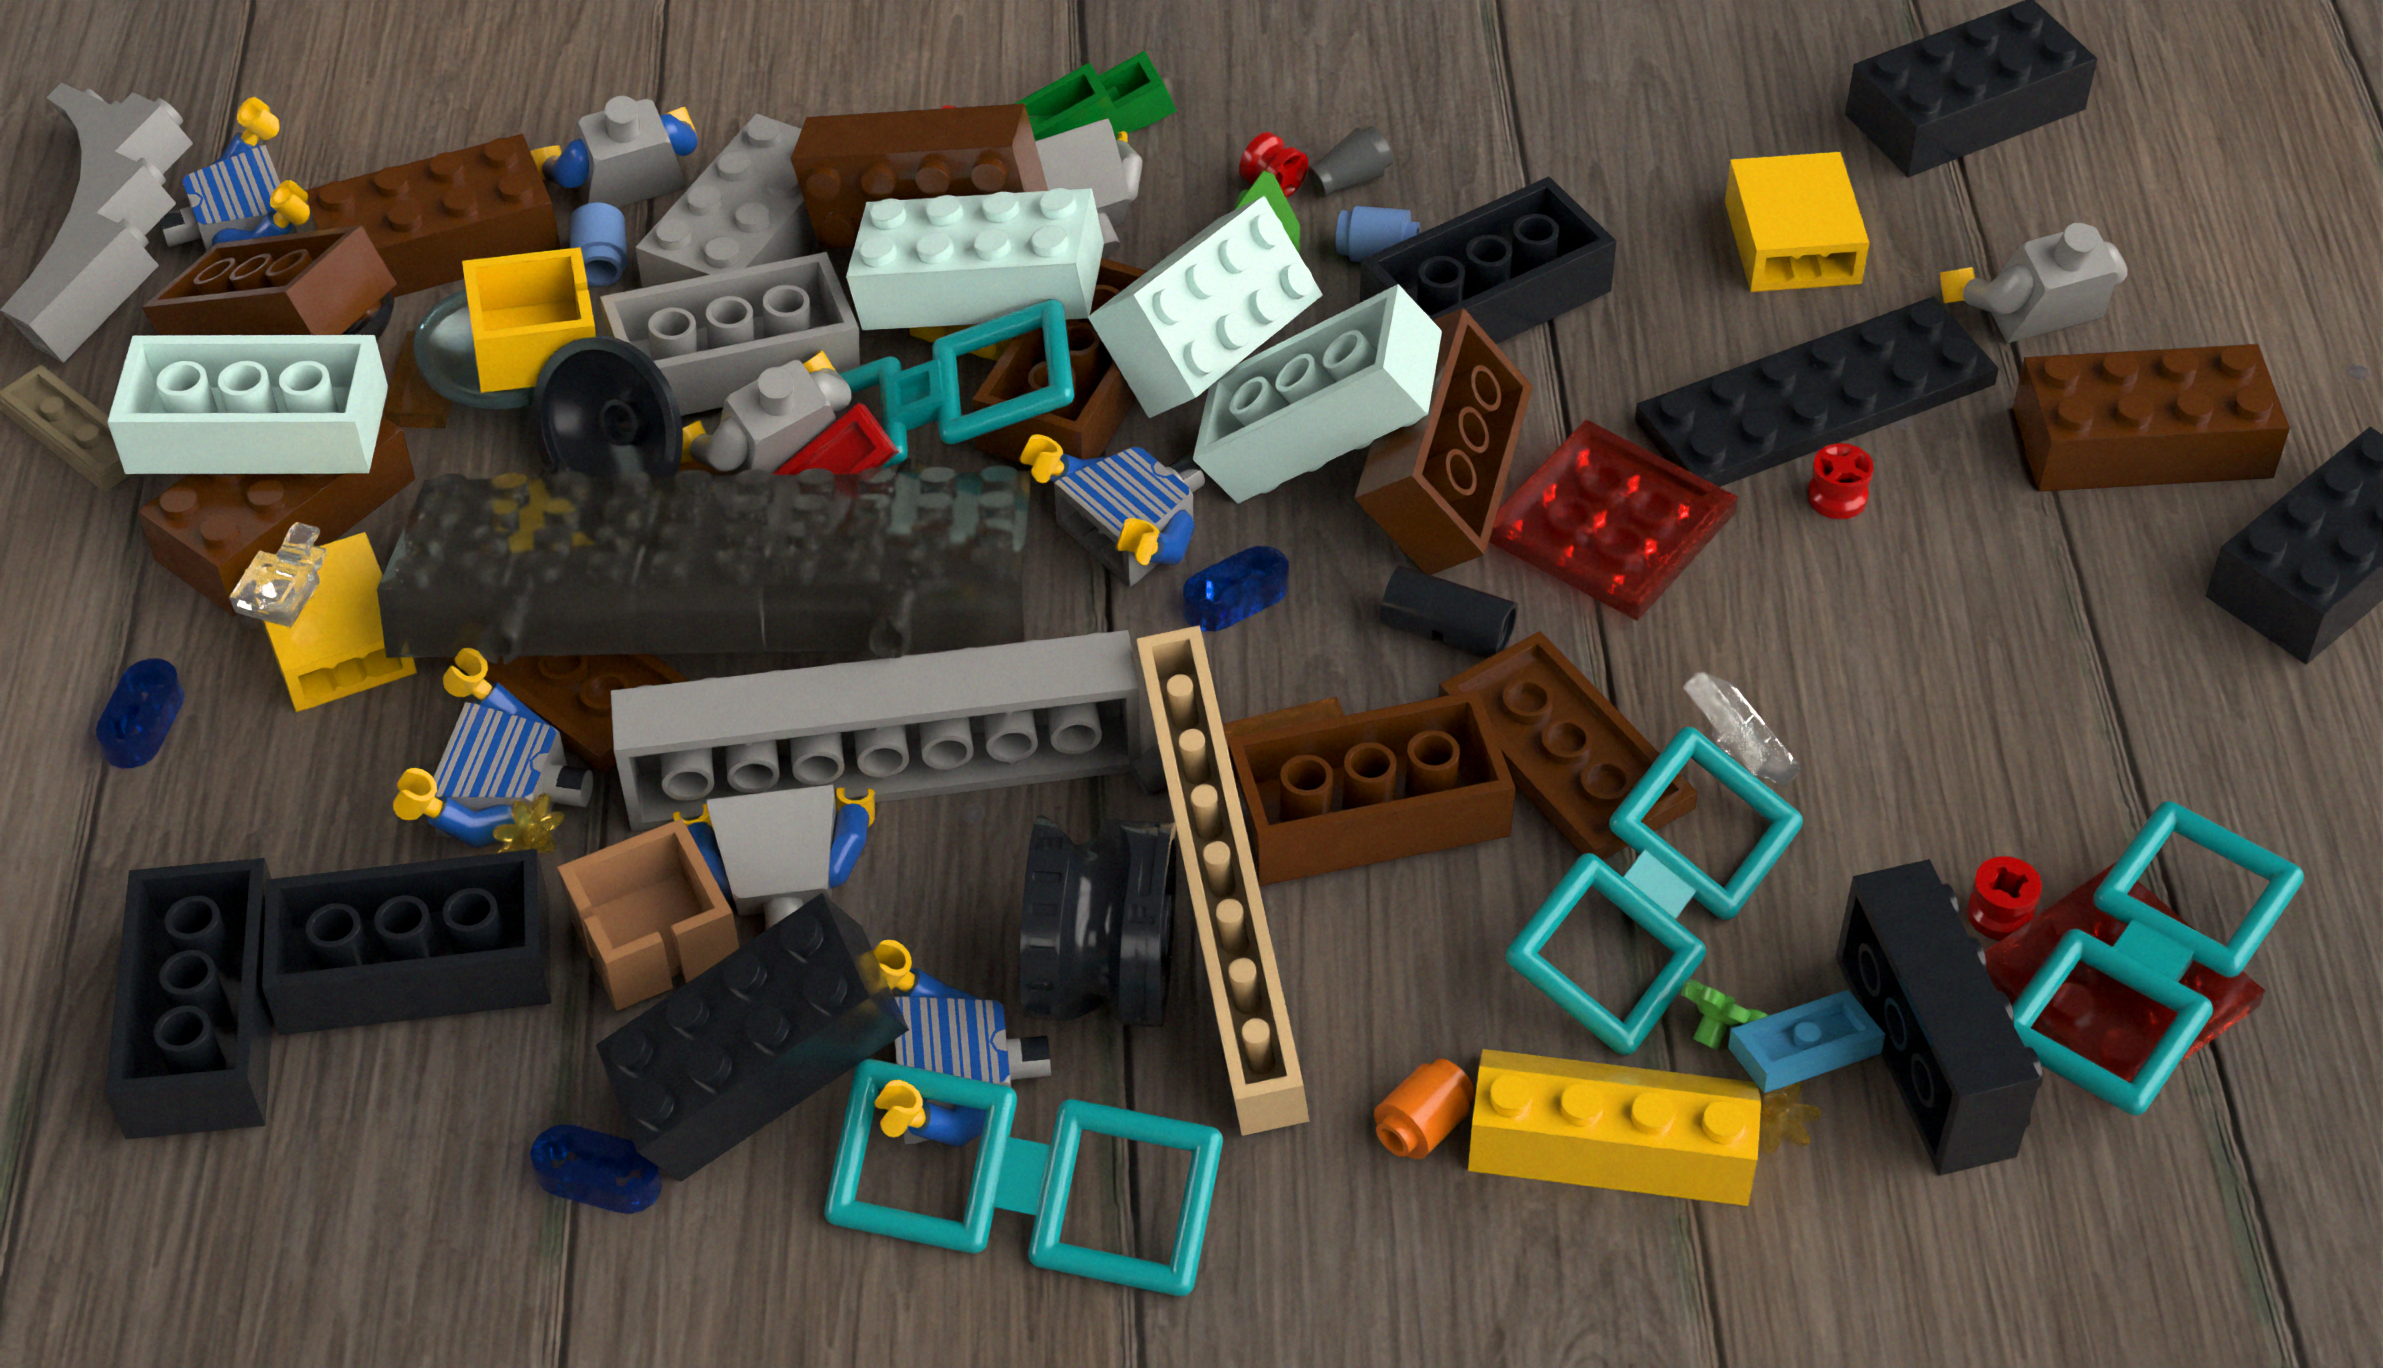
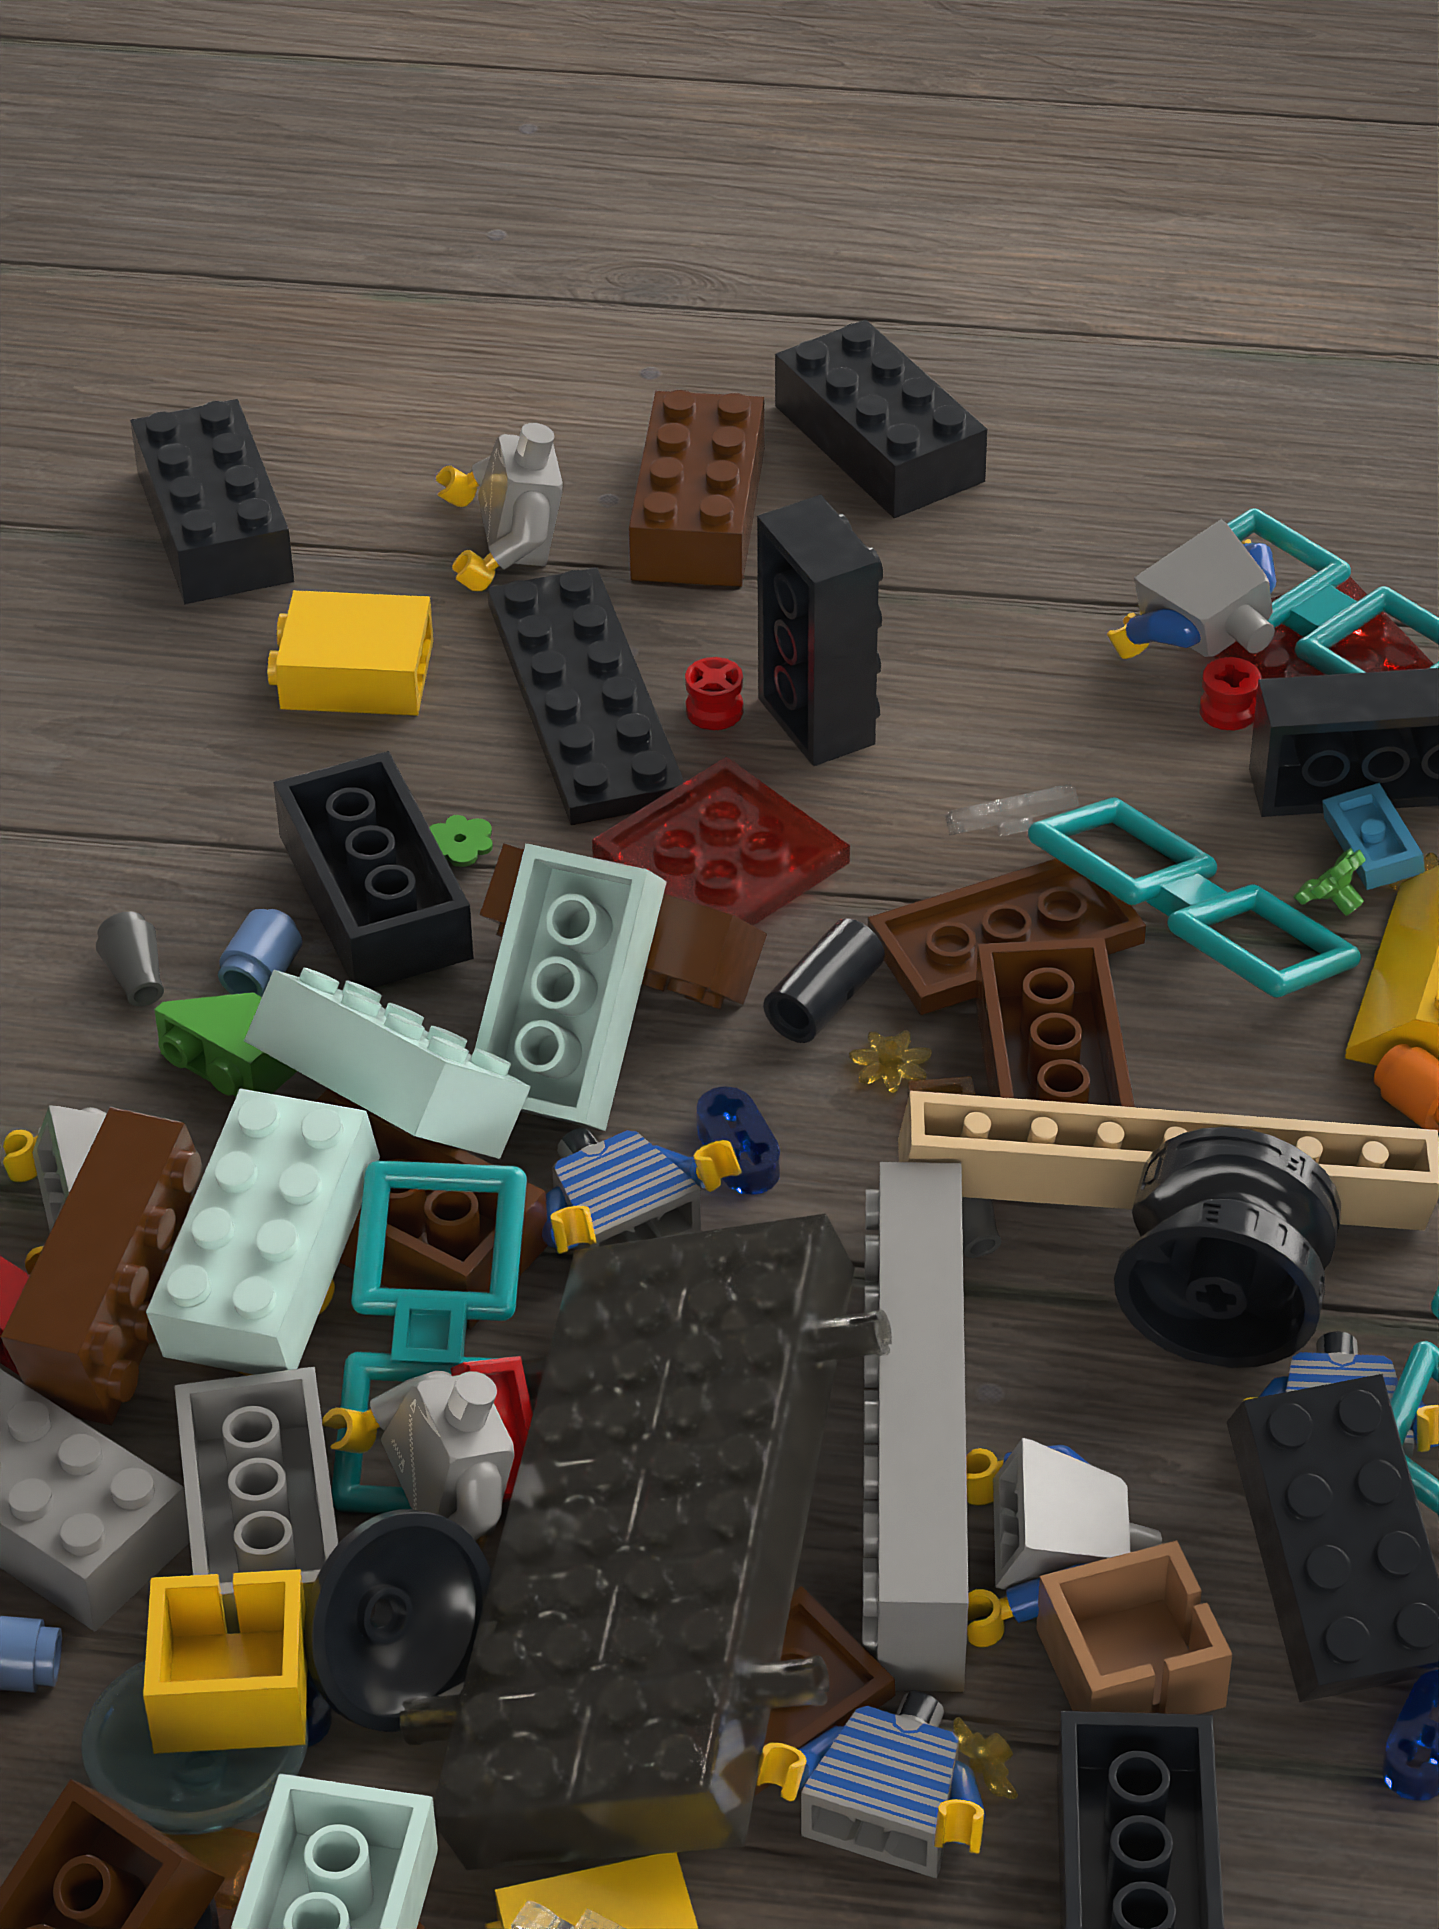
camera: 80 degrees left, 5 degrees down
red wheel [1239,132,1308,199] -> none
none -> bright green plant [429,815,493,867]
none -> black brick [757,494,883,767]
none -> clear yellow plant [849,1030,932,1093]
none -> light grey torso [1107,519,1277,659]

